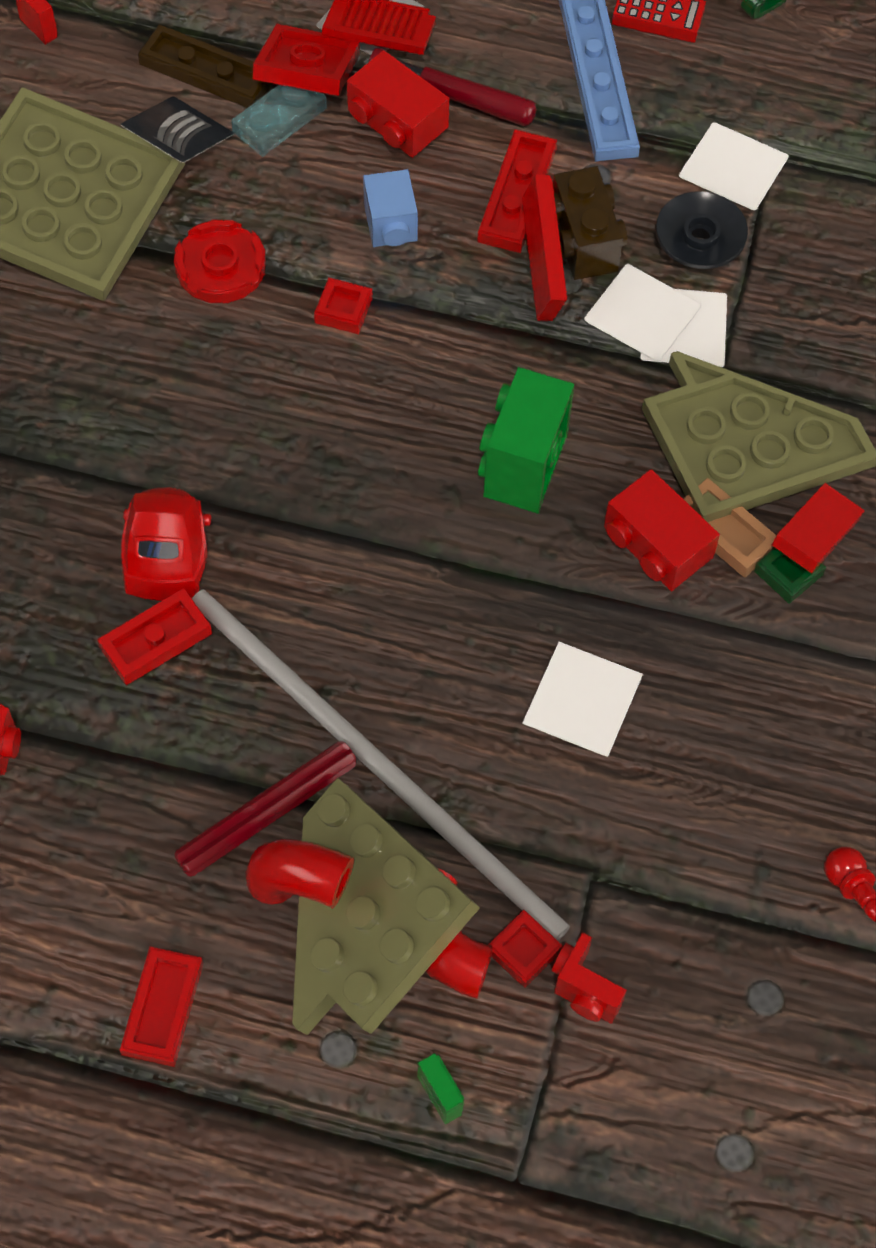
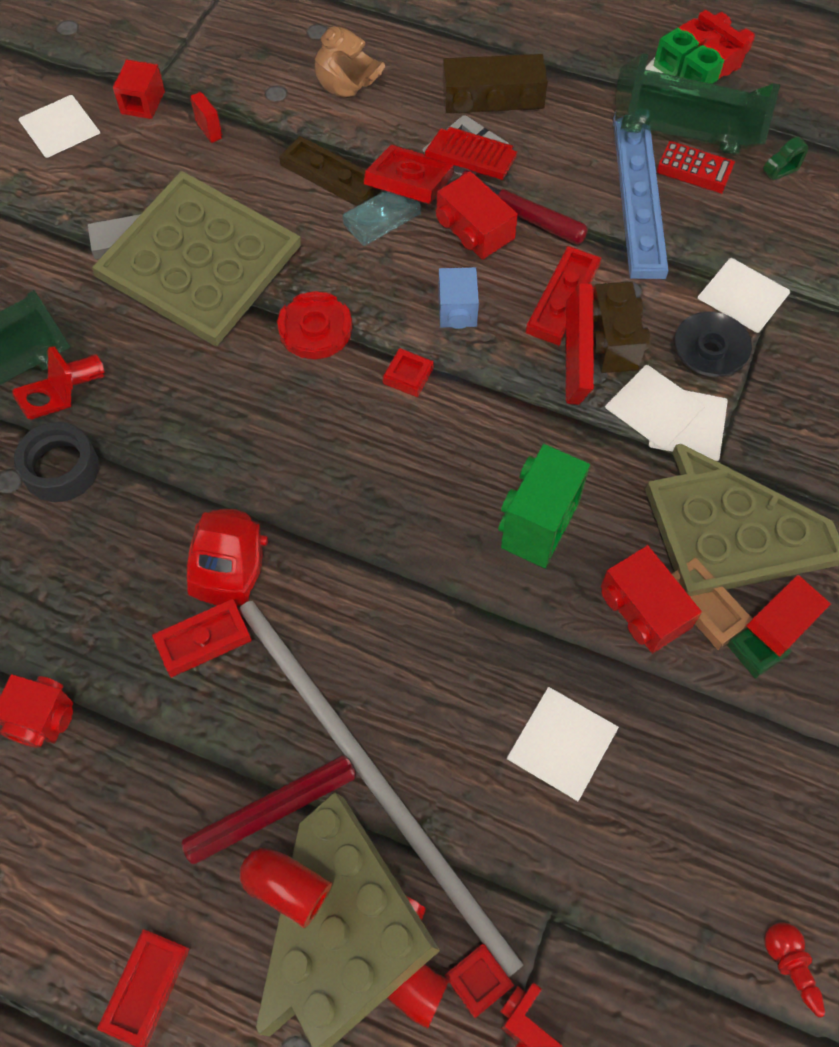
camera: 10 degrees right, 0 degrees up
black sticker [121,96,234,163] -> none

